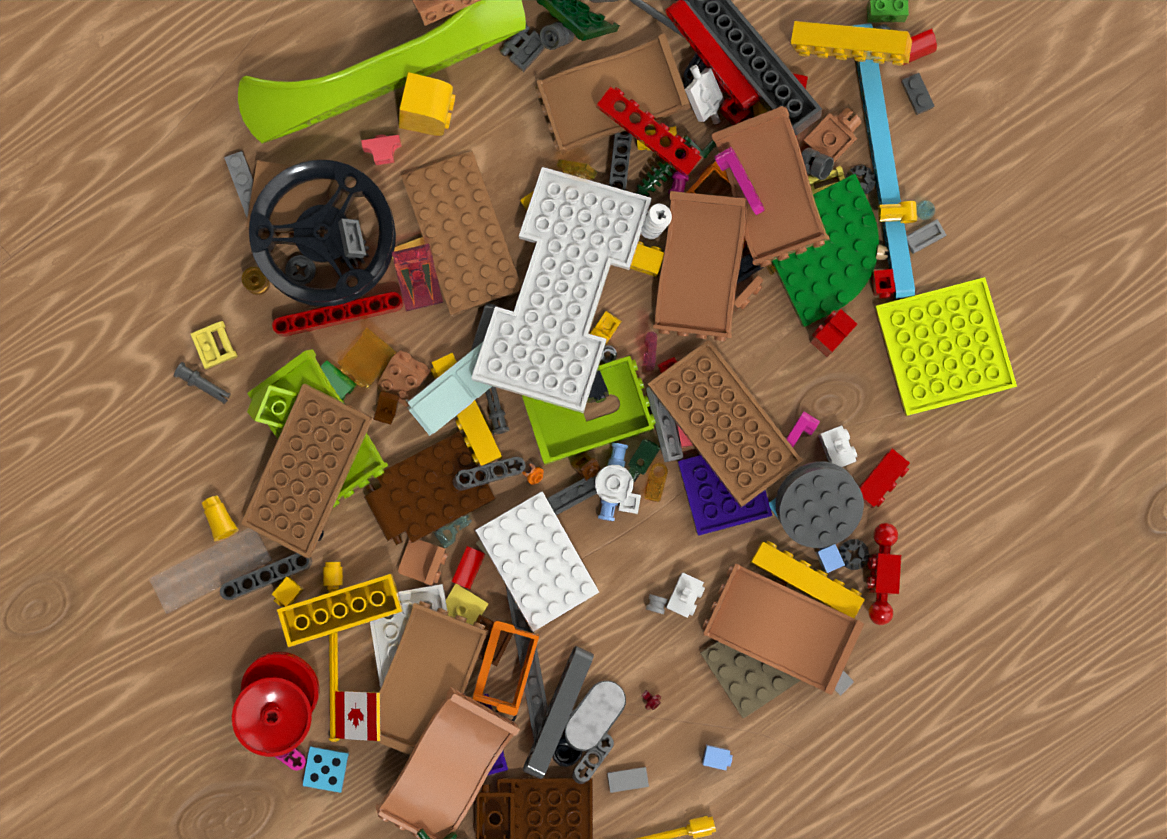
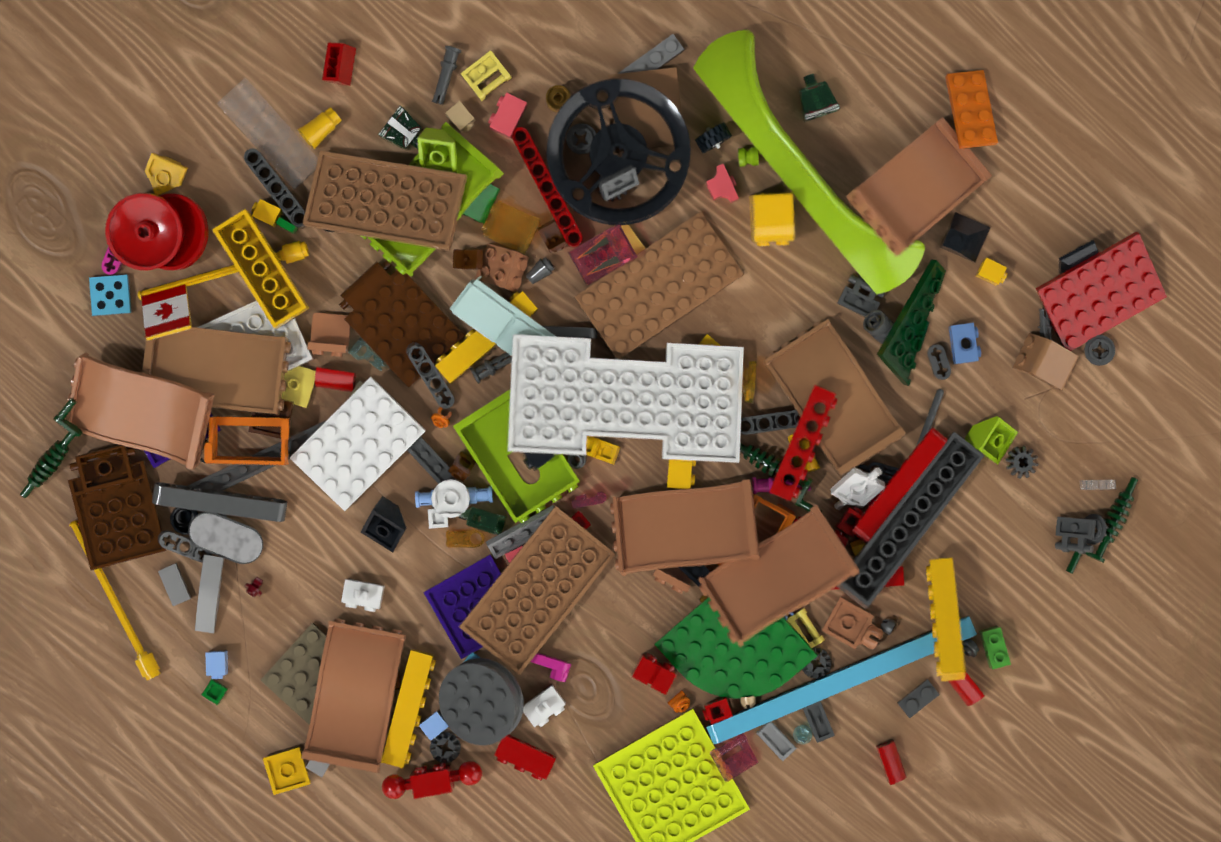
camera: 85 degrees right, 5 degrees up
white piece [641,204,672,239] -> none
light grey wheel [646,594,668,614] -> none
dark pink beam [714,147,765,215] -> none
dark grey wheel [802,147,834,180] -> none
yellow piece [878,201,917,223] -> none
none -> yellow plate [145,153,188,195]
none -> light grey slope [195,555,224,633]
none -> green tile [201,679,228,705]
none -> yellow plate [263,747,311,795]
none -> green tile [276,217,298,234]
none -> red brick [322,42,356,86]
none -> black slope [361,496,406,553]
none -> clear green torso [378,106,423,151]
none -> tan brick [445,101,475,133]
none -> coral brick [488,92,528,139]
none -> dark grey cone [526,257,555,284]
none -> reddish brown bracket [537,219,567,253]
none -> orange plate [667,690,690,713]
none -> black wheel [695,122,732,153]
none -> clear pink plate [710,733,759,782]
none -> lime wheel [738,147,759,167]
none -> clear green torso [799,74,840,122]
none -> dark grey plate [802,701,835,743]
none -> red brick [876,740,907,785]
none -> dark grey hinge [880,618,897,635]

